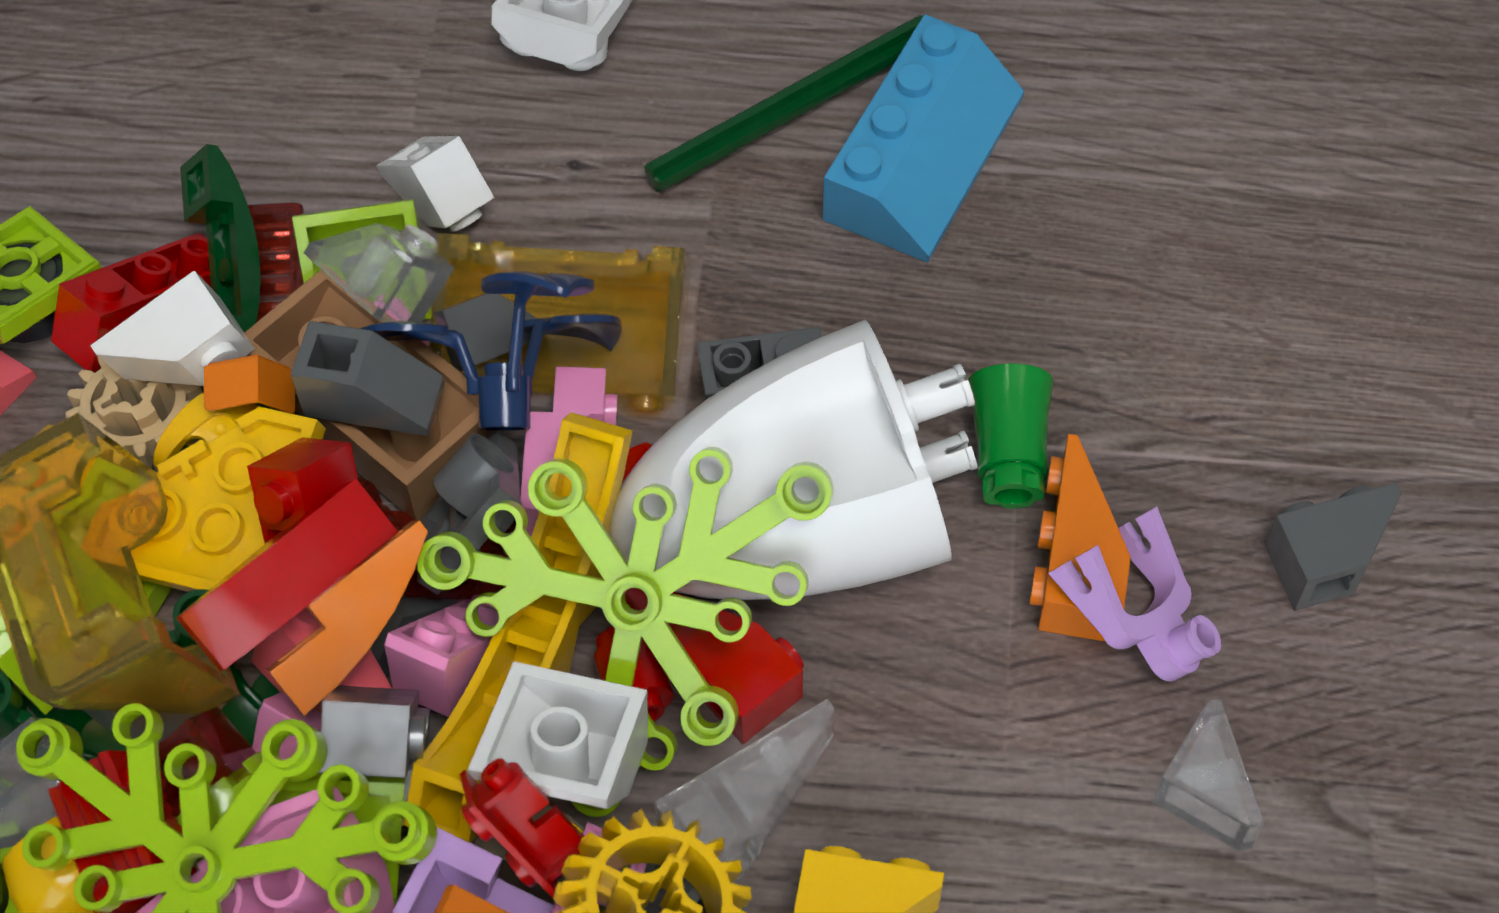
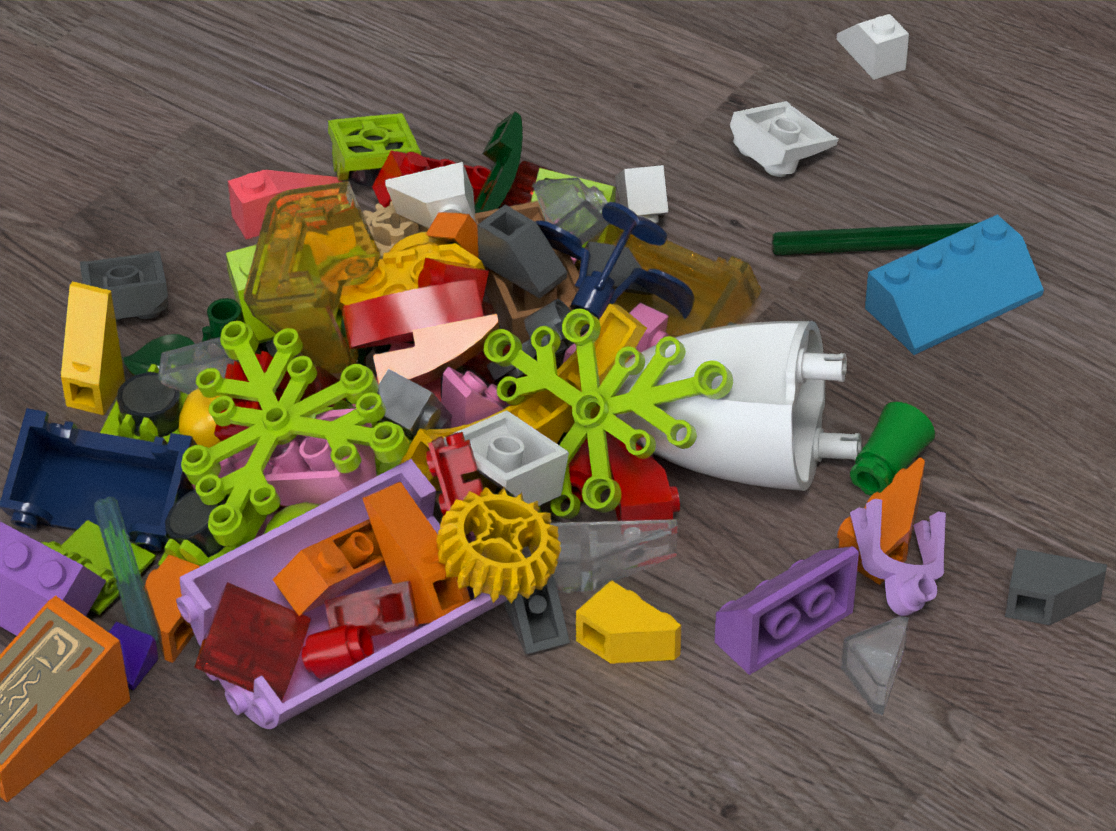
camera: 30 degrees right, 15 degrees down
none -> medium lavender slope [715,546,859,675]

